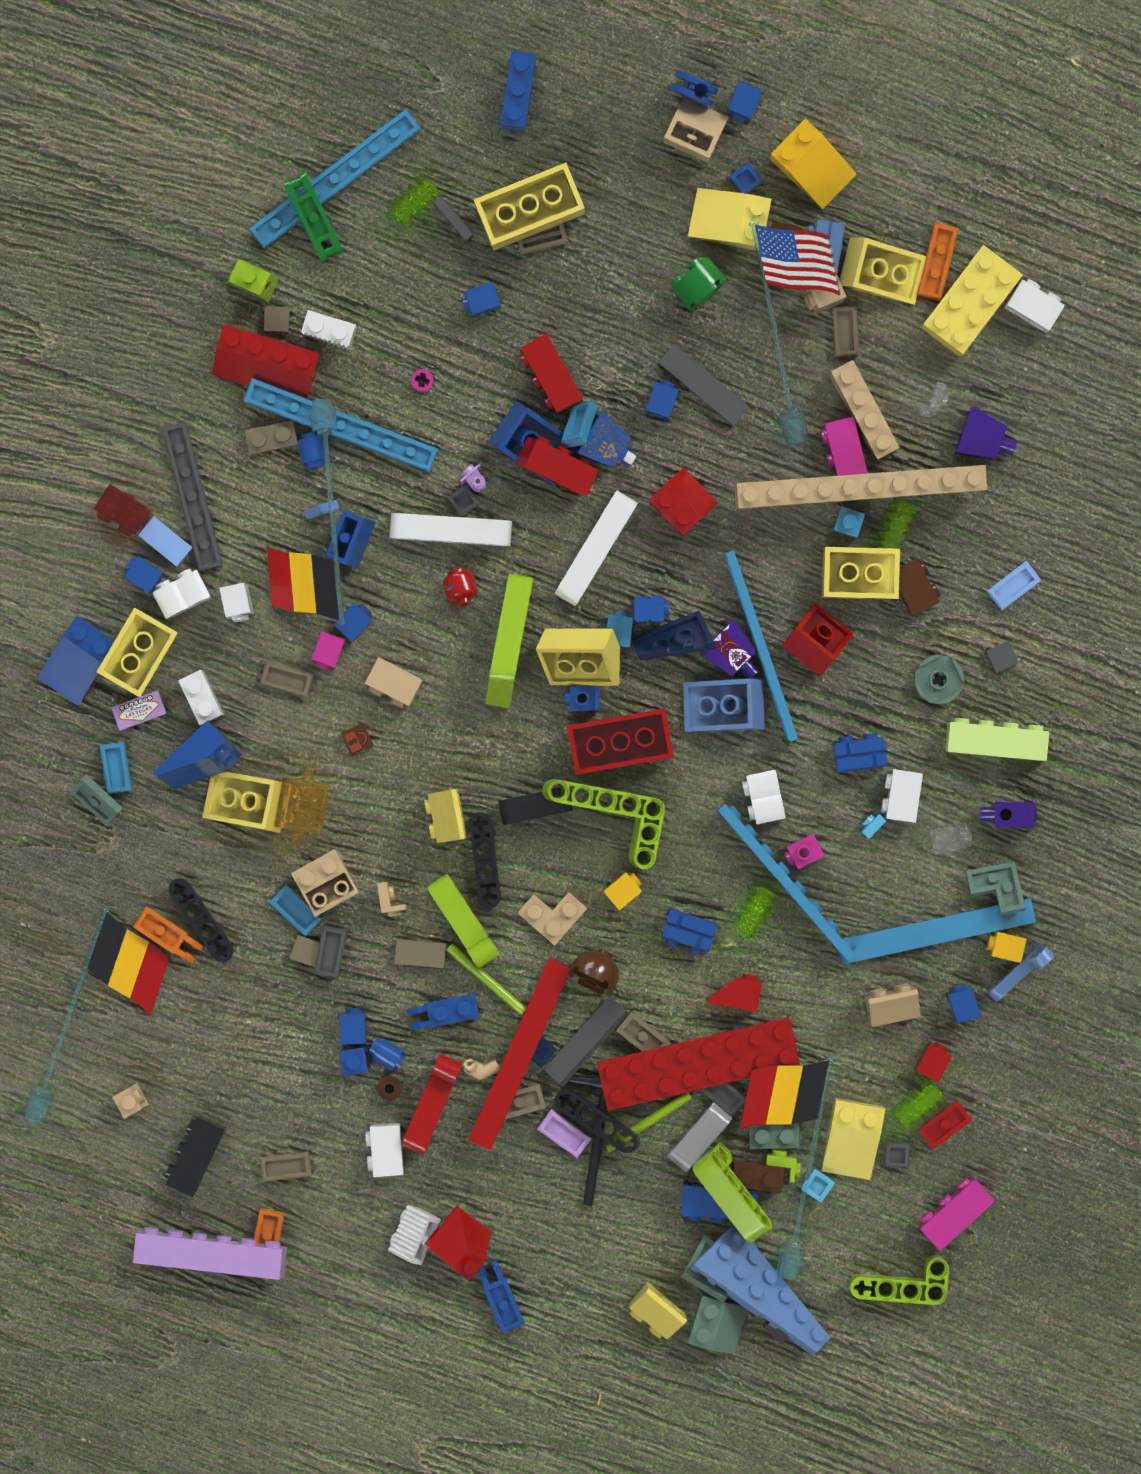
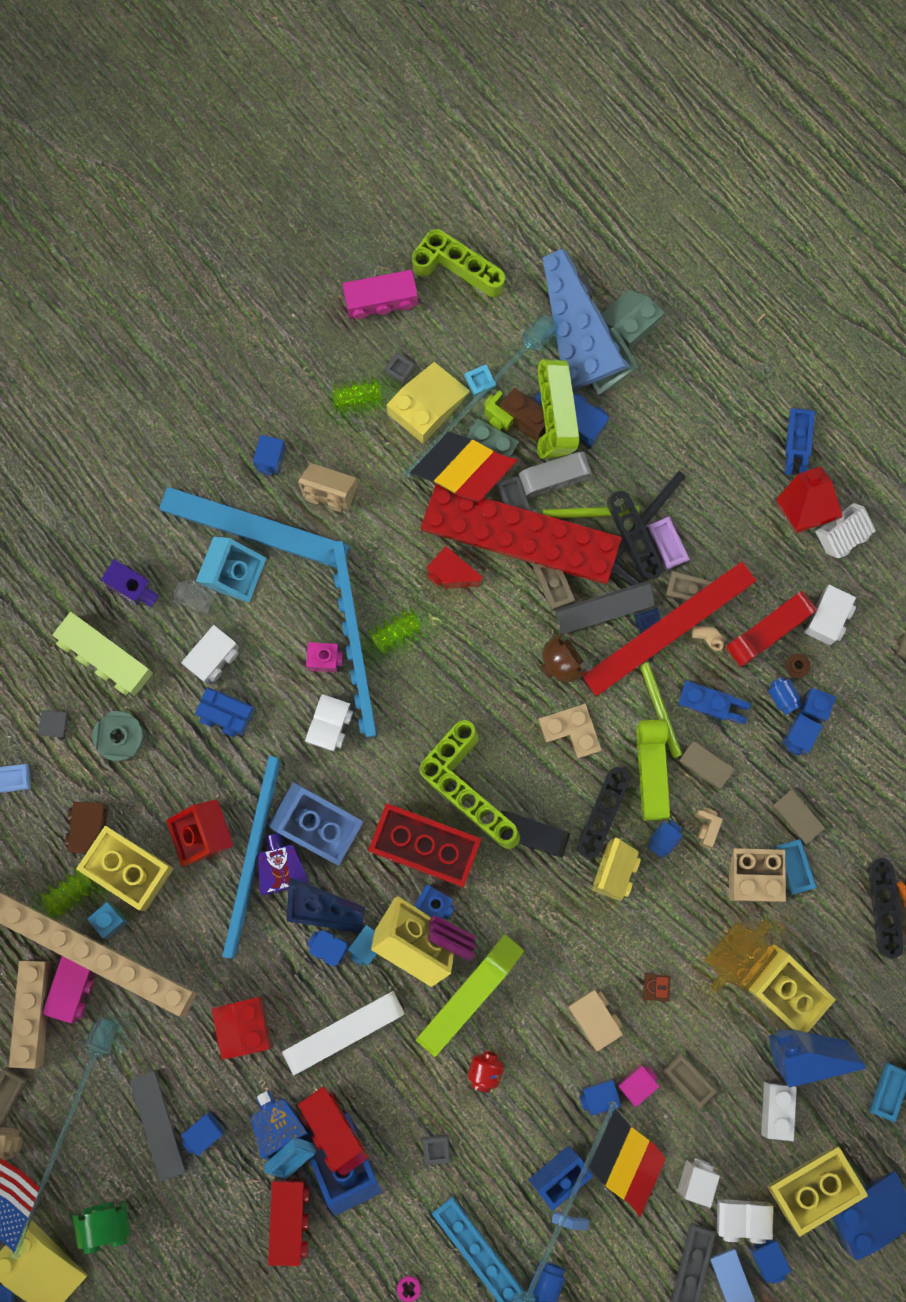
camera: 150 degrees left, 10 degrees down
tile [111,690,167,731] -> none
dark grey tile [314,925,348,979] -> none
white beam [389,513,512,546] -> none
lavender hinge [460,464,486,492] -> none
yellow brick [603,872,642,911] -> none
light yellow slope [628,1282,687,1340] -> none
blue brick [661,908,718,955] -> none
medium azure plate [860,814,886,839] -> none
red brick [914,1042,952,1083] -> none
red plate [918,1099,972,1149] -> none
sand green plate [966,861,1026,915] -> none
yellow brick [987,931,1027,963] -> none
medium blue beam [987,944,1054,1002] -> none
none -> medium azure slope [196,537,267,603]
none -> magenta tile [428,916,476,961]
none -> blue brick [647,820,683,859]

